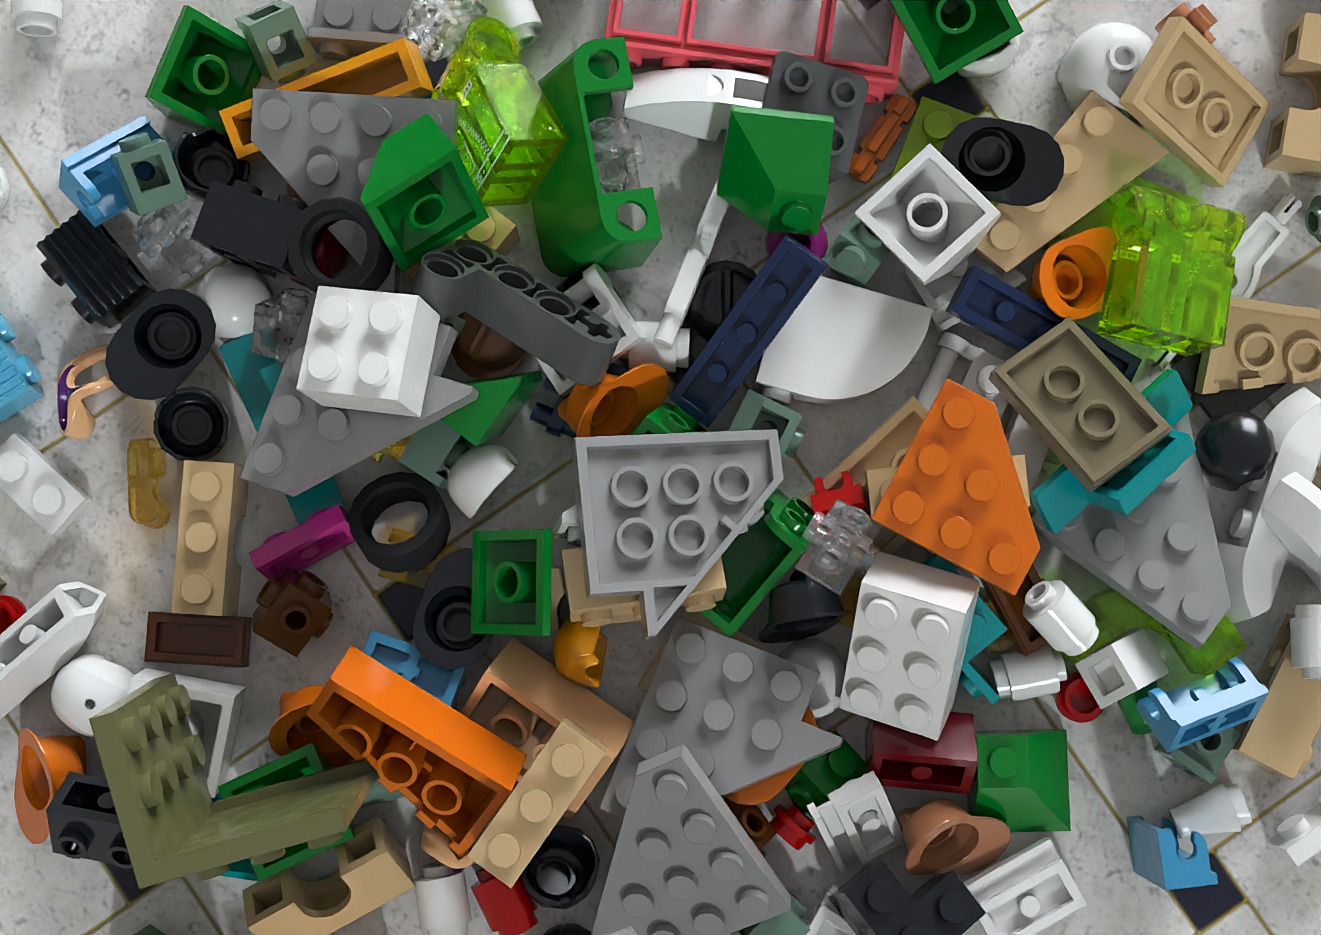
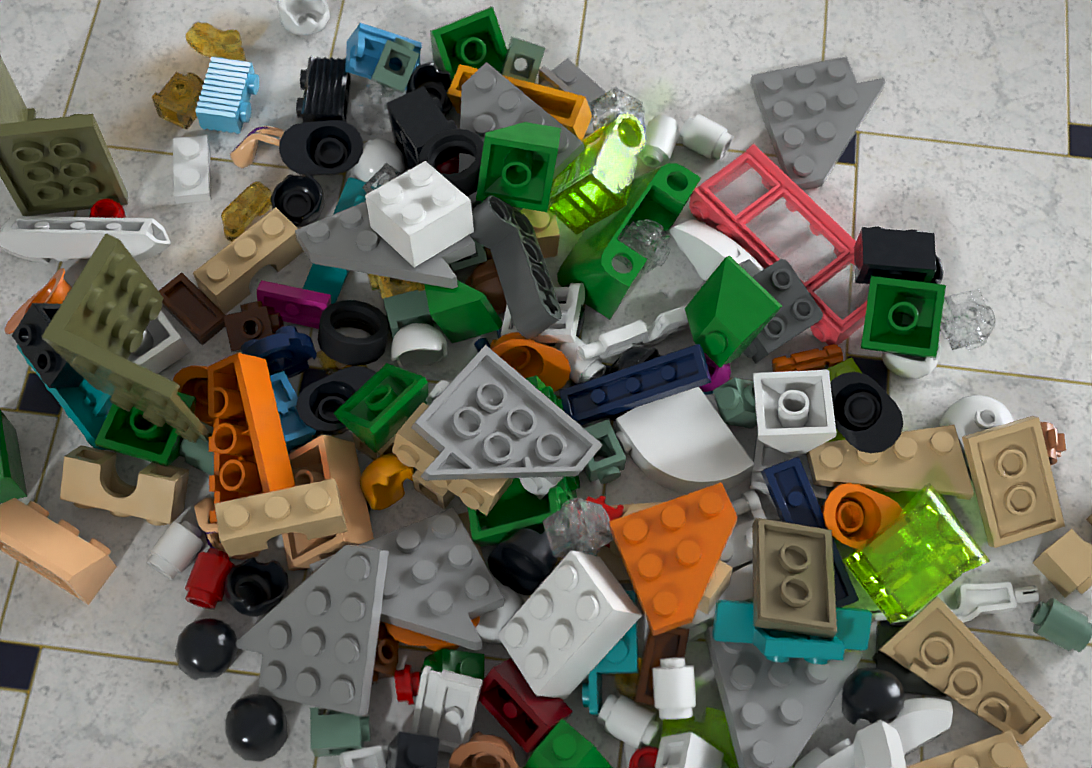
camera: 40 degrees right, 20 degrees down
none -> dark blue plate [241,325,317,379]

